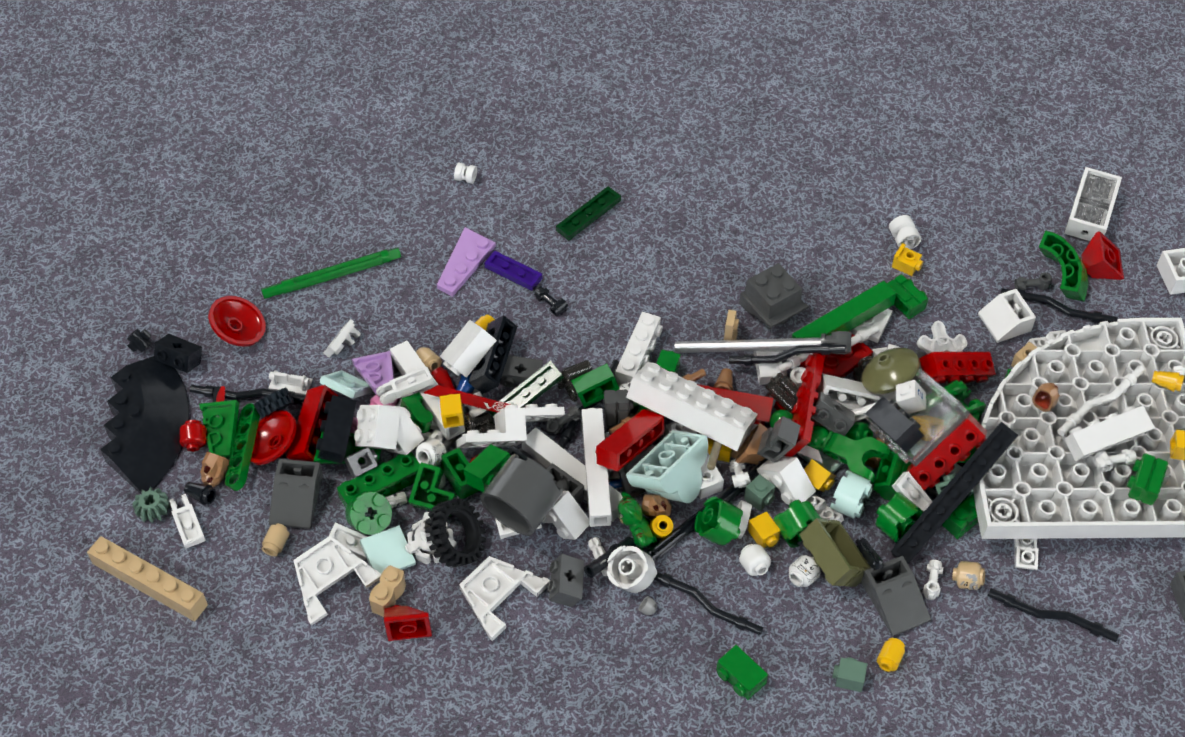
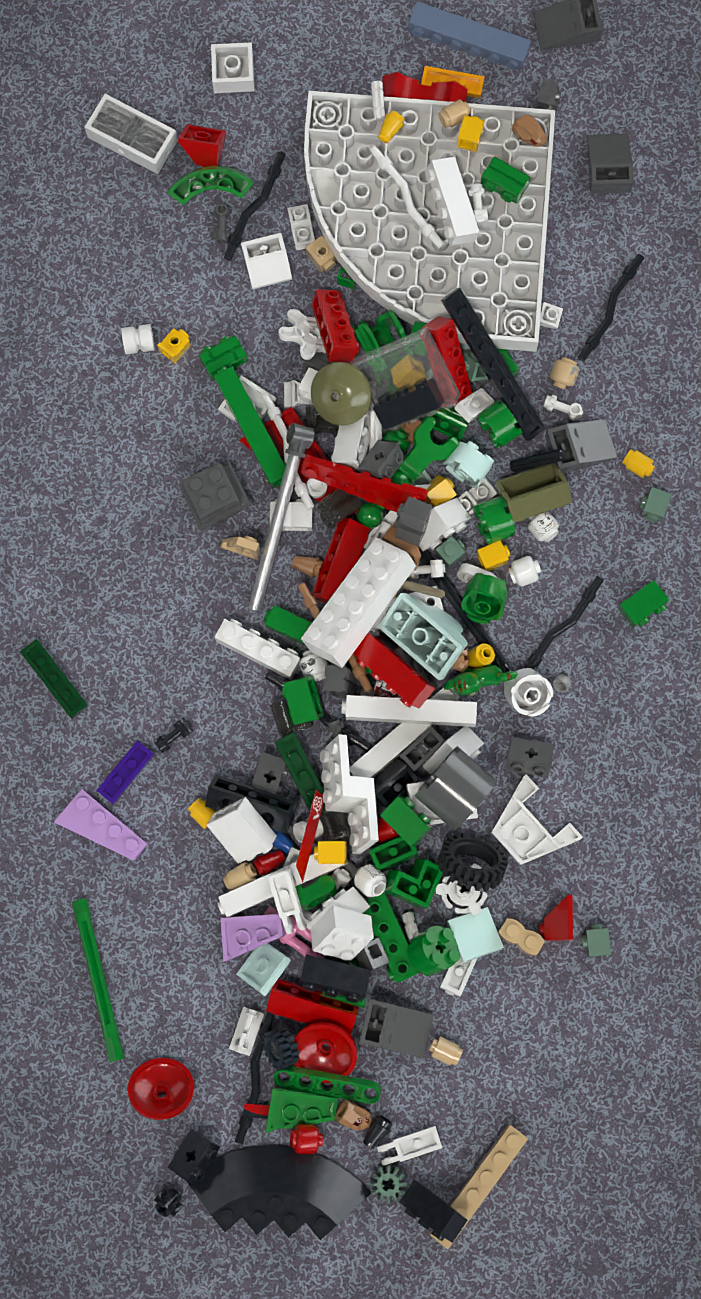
camera: 80 degrees left, 25 degrees up
white wing [294,536,381,625] -> none
white plate [323,319,361,358] -> none
black pin [584,536,636,578] -> none
white axle [588,537,608,576] -> none
black bar [729,343,847,366] -> none
white brick [896,380,926,414] -> none
medium nougat rock [1032,383,1060,412] -> none
none -> black brick [399,1179,468,1243]
none -> sand green brick [581,924,611,957]

